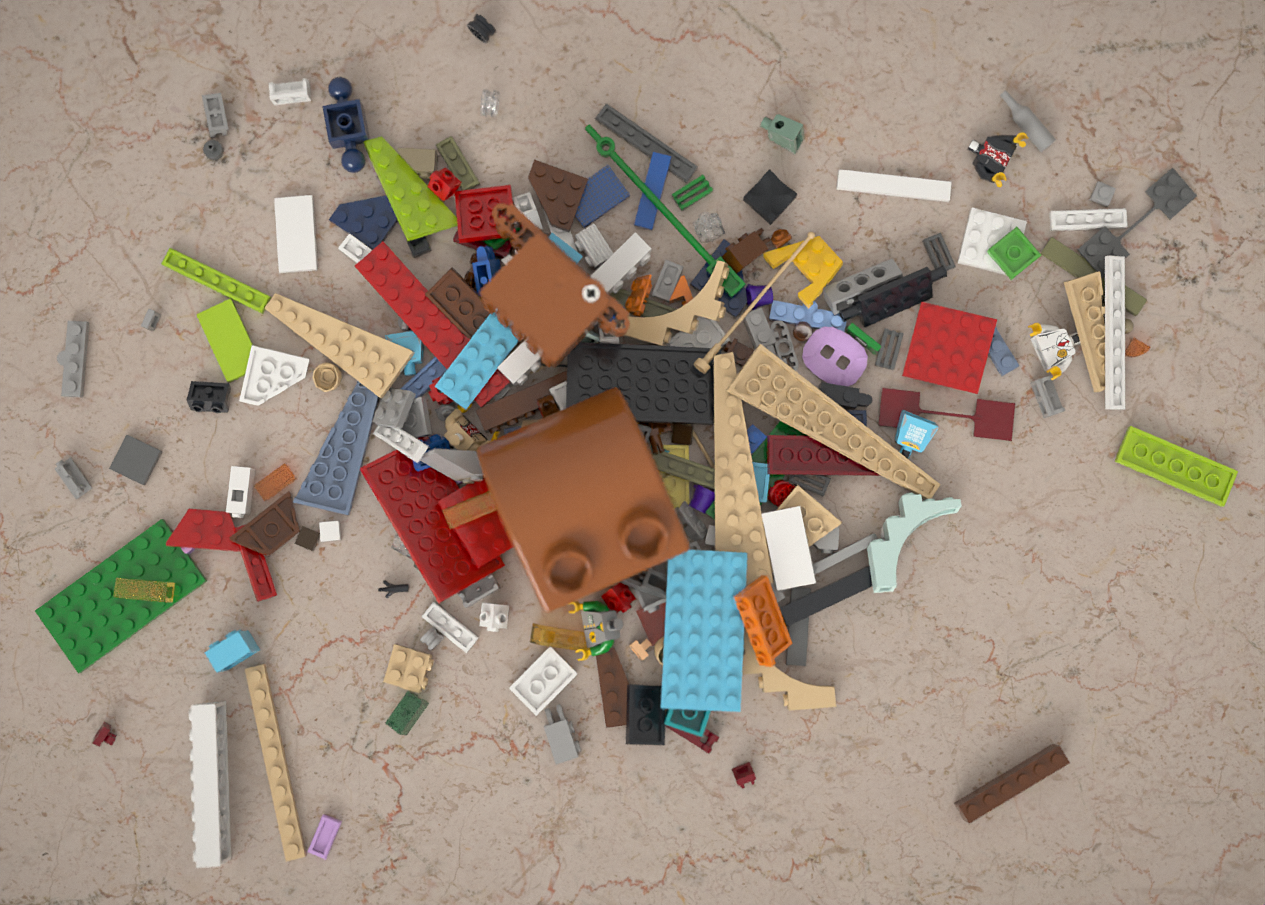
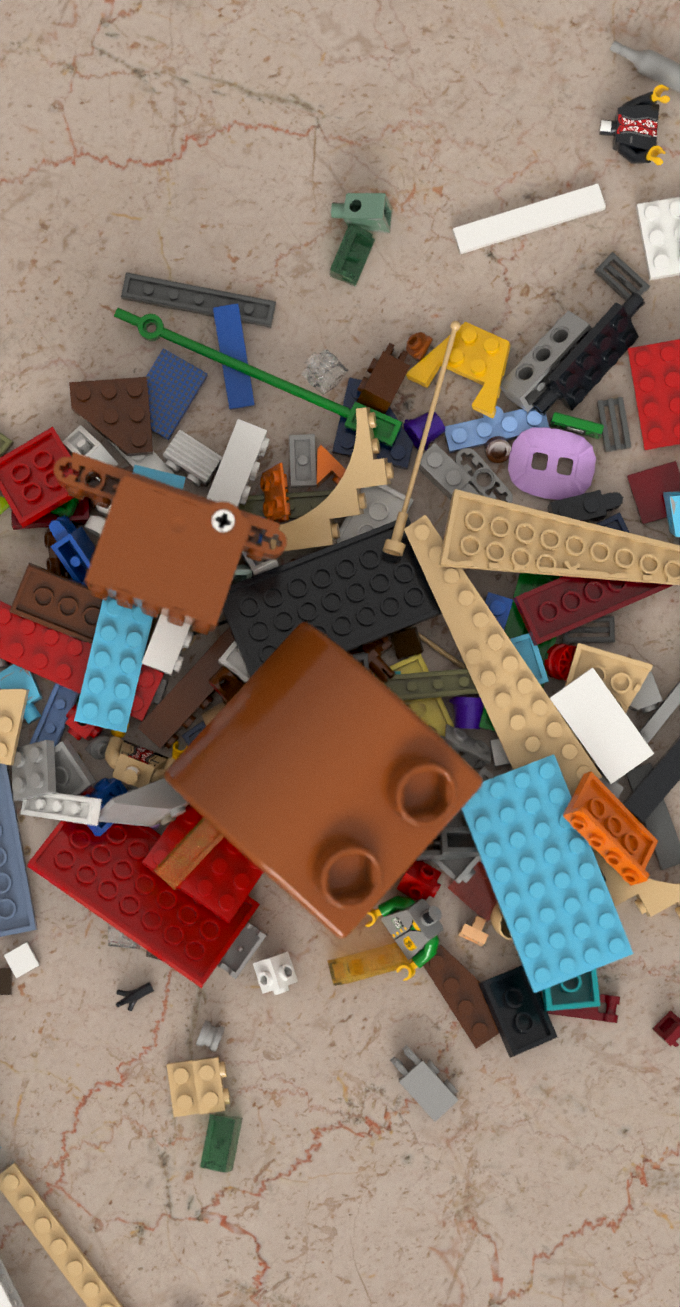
camera: 25 degrees left, 0 degrees up
white tile [421,601,479,653] -> none
white plate [509,646,578,716] -> none
green tile [672,175,713,211] -> none
reddish brown bracket [724,338,754,367] -> none
black brick [743,169,797,225] -> none
none -> clear green hinge [330,223,375,287]

